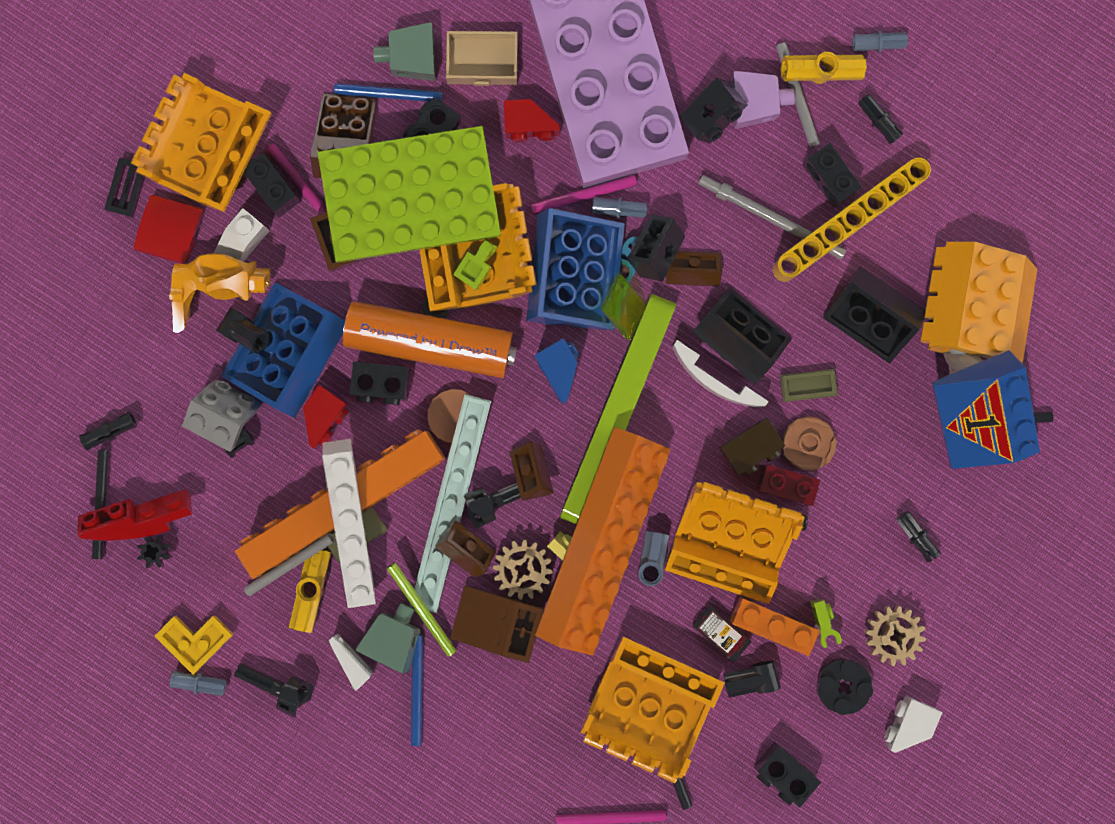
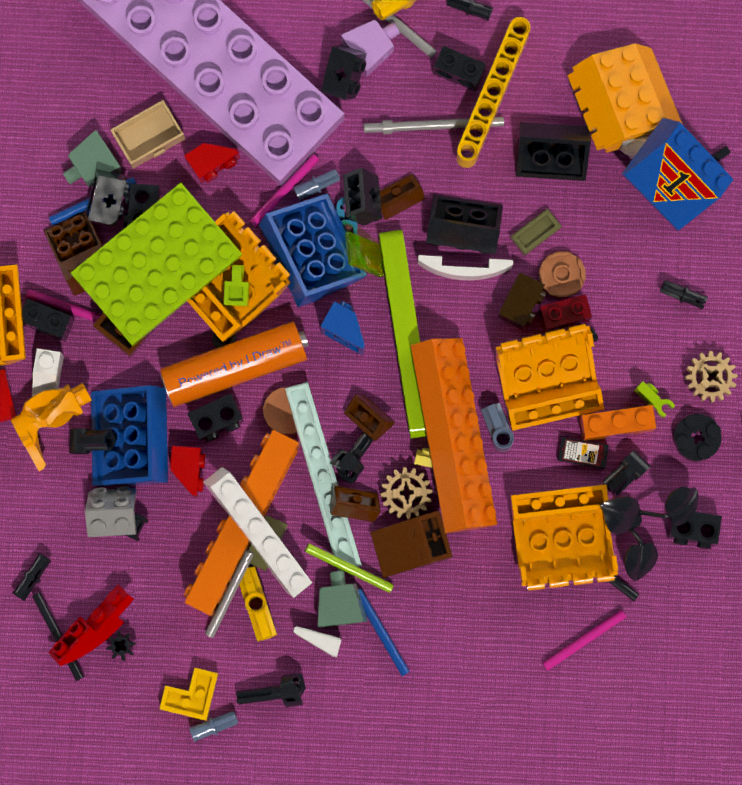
camera: 30 degrees left, 5 degrees down
none -> black brick [86,169,129,226]
none -> black plant [600,487,699,581]

